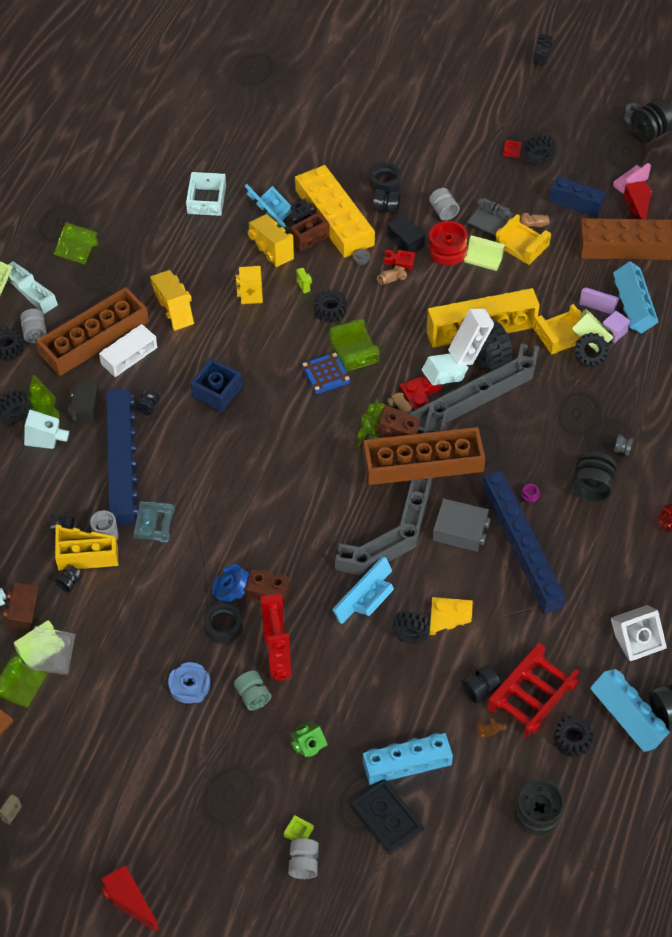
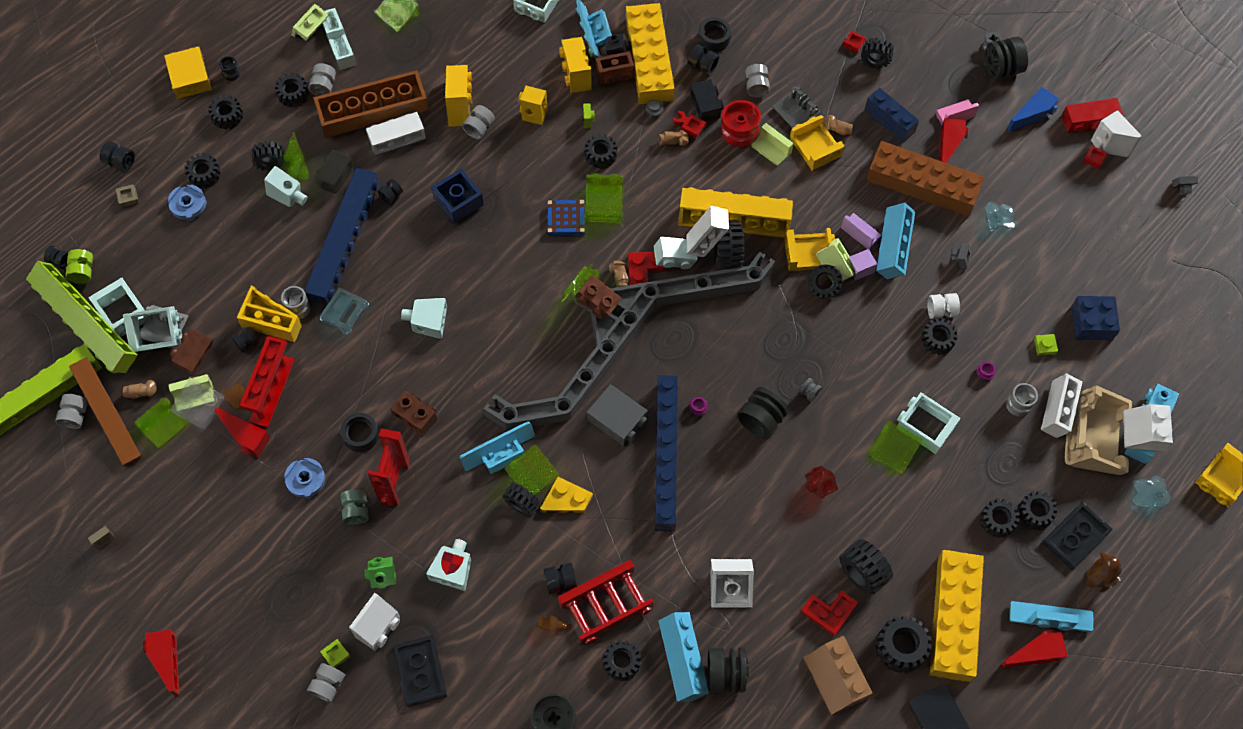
camera: 20 degrees right, 10 degrees up
black wheel [50,515,75,535] -> none
blue plate [212,564,249,603] -> none
dark orange brick [363,427,485,485] -> none
medium azure brick [363,733,453,785] -> none
none -> red slope [214,407,271,458]
none -> clear orange tile [223,382,245,410]
none -> red fence [239,336,295,428]
none -> white slope [349,593,400,651]
none -> light aqua torso [401,298,447,339]
none -> light aqua torso [427,539,471,591]
none -> light grey wheel [462,105,495,139]
none -> clear neon green hinge [504,444,560,495]

